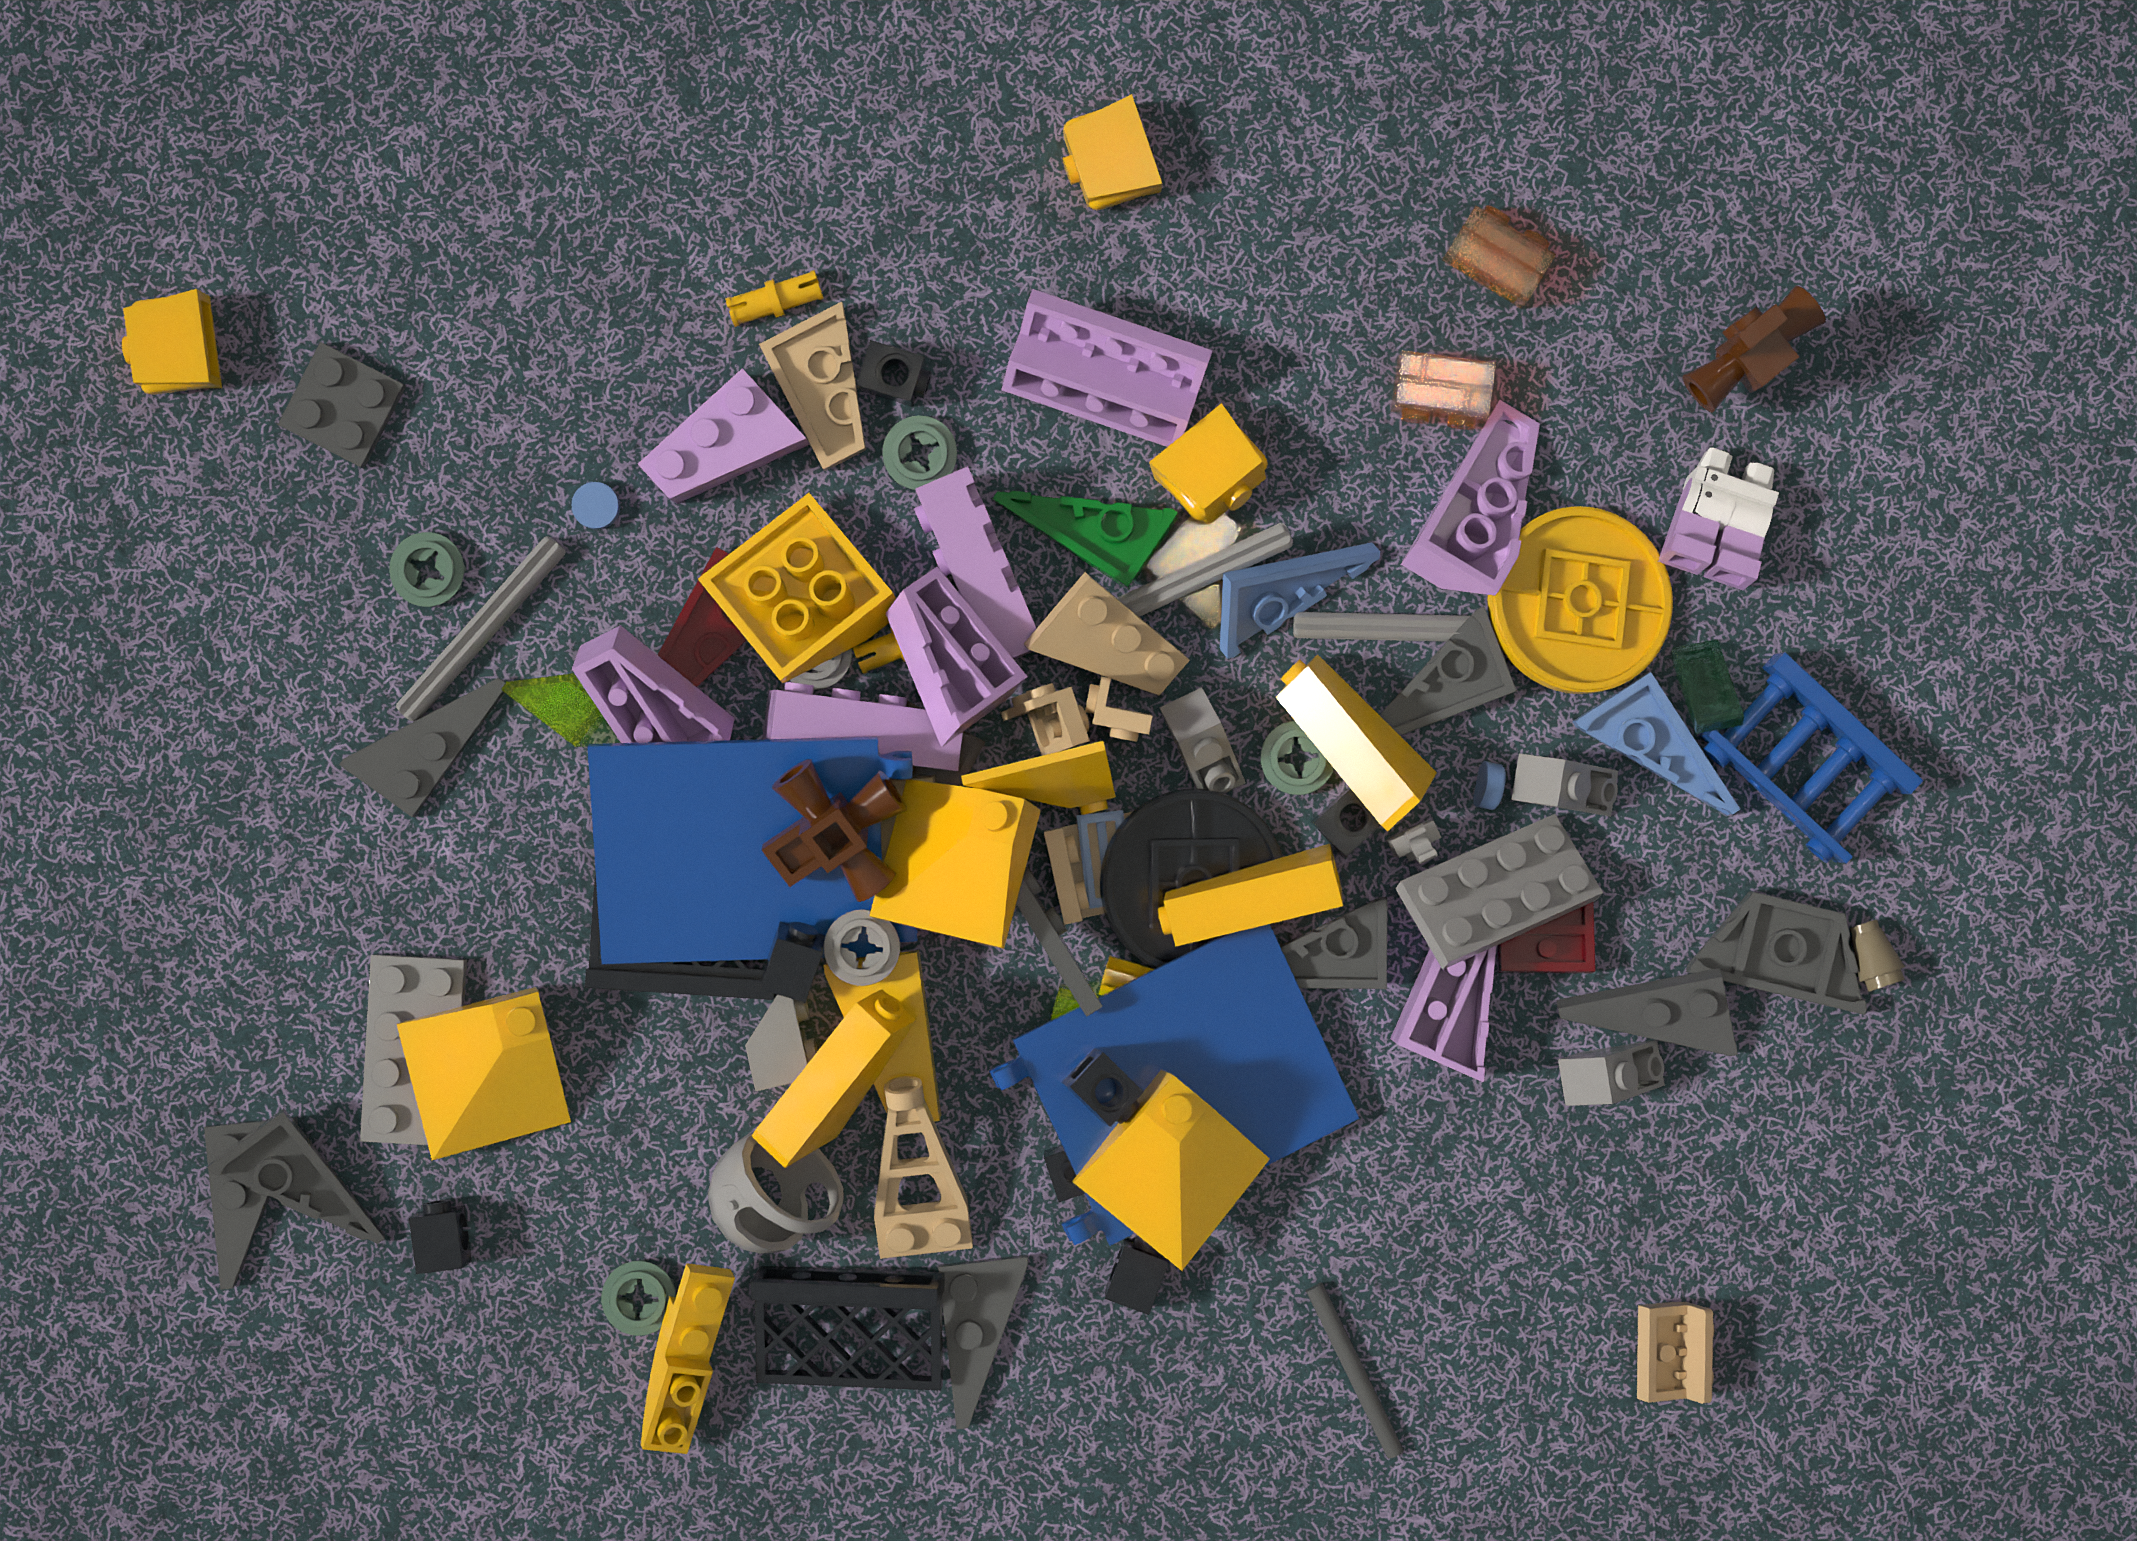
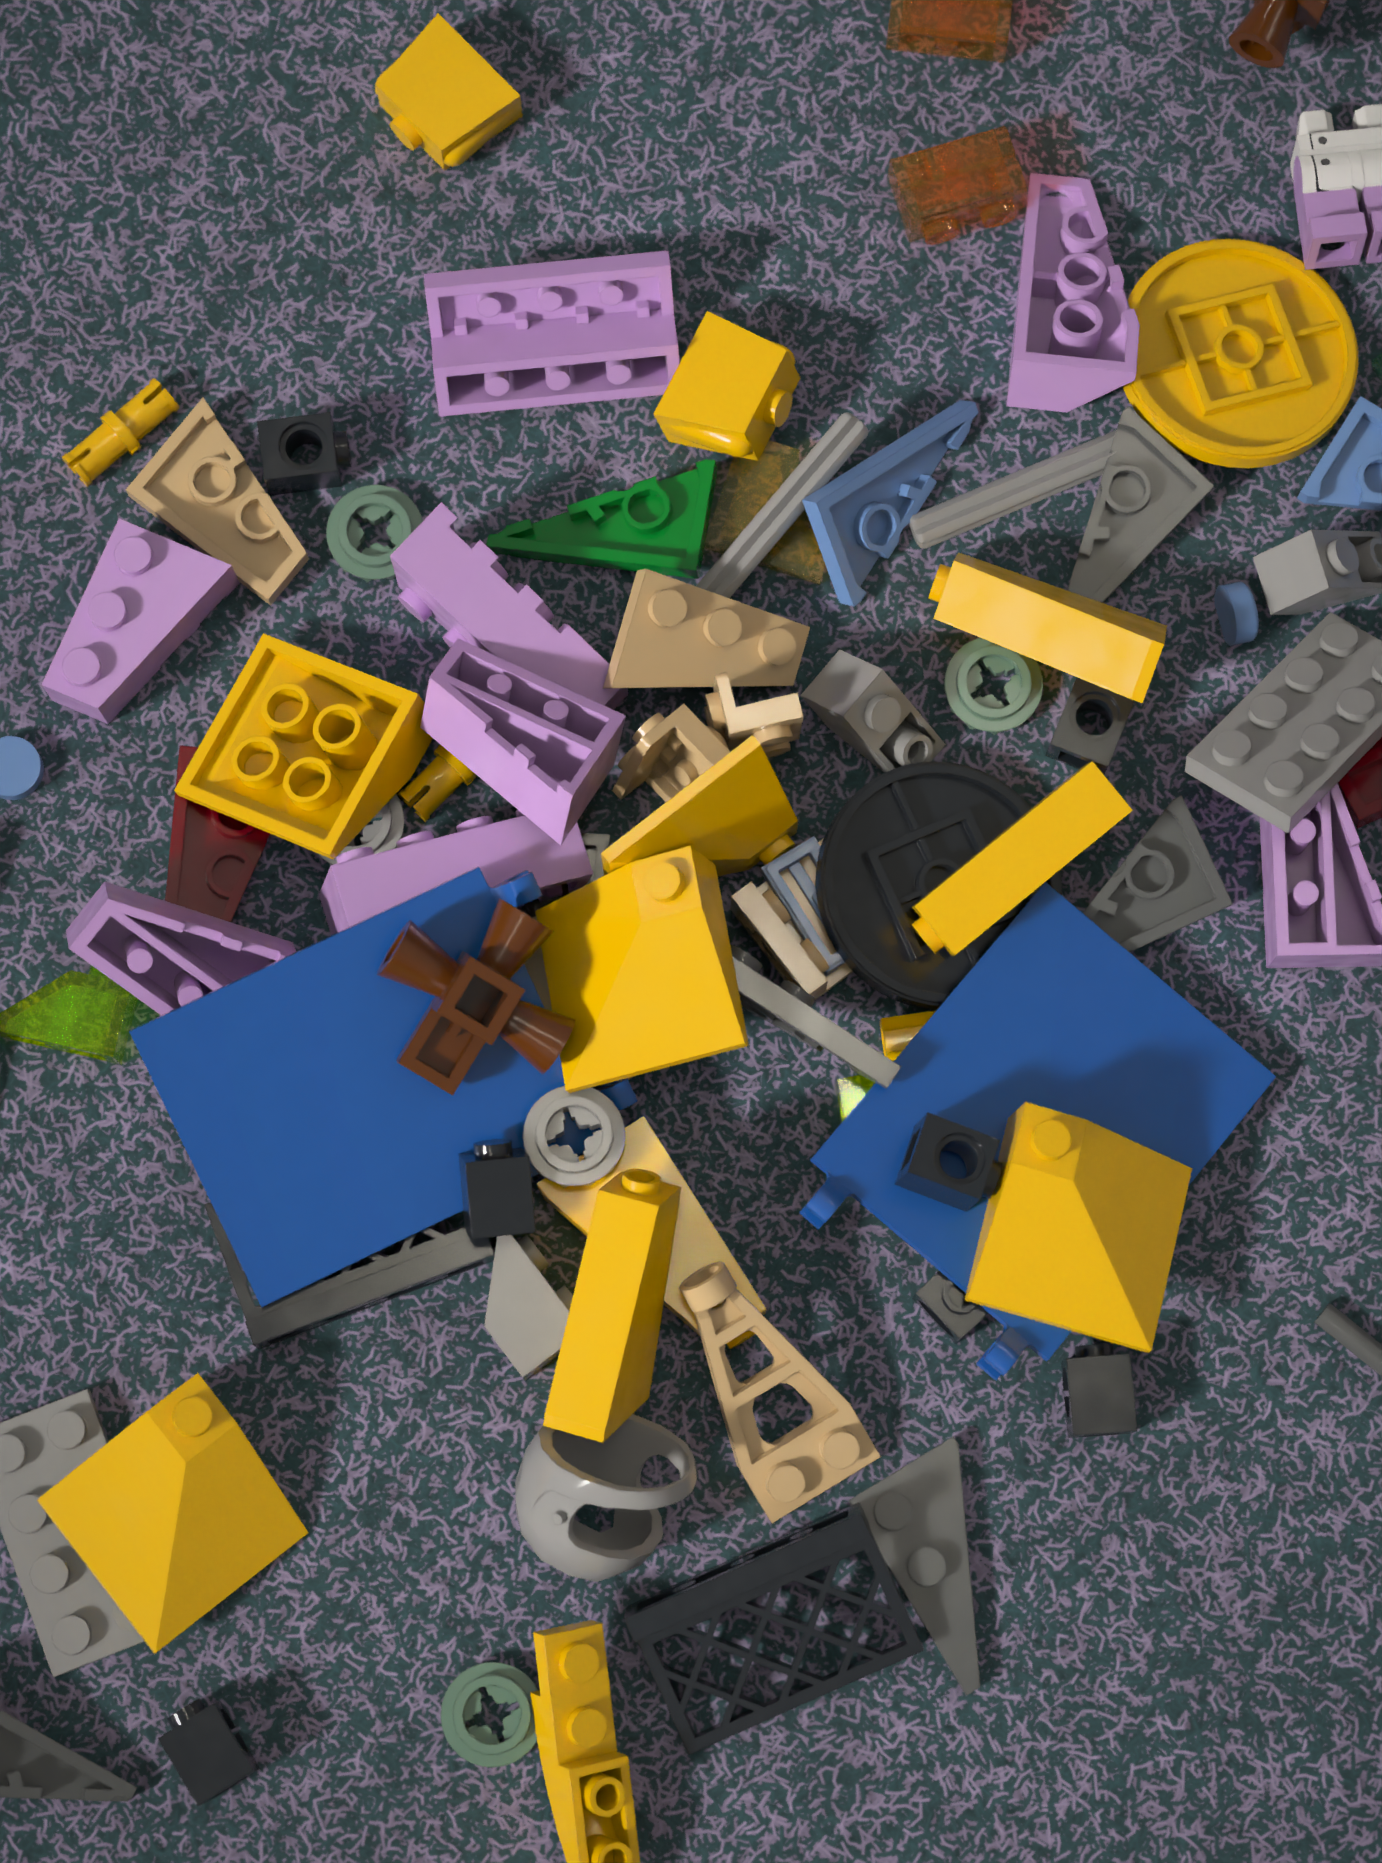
camera: 20 degrees left, 10 degrees down
light grey plate [1386,820,1442,864] -> none

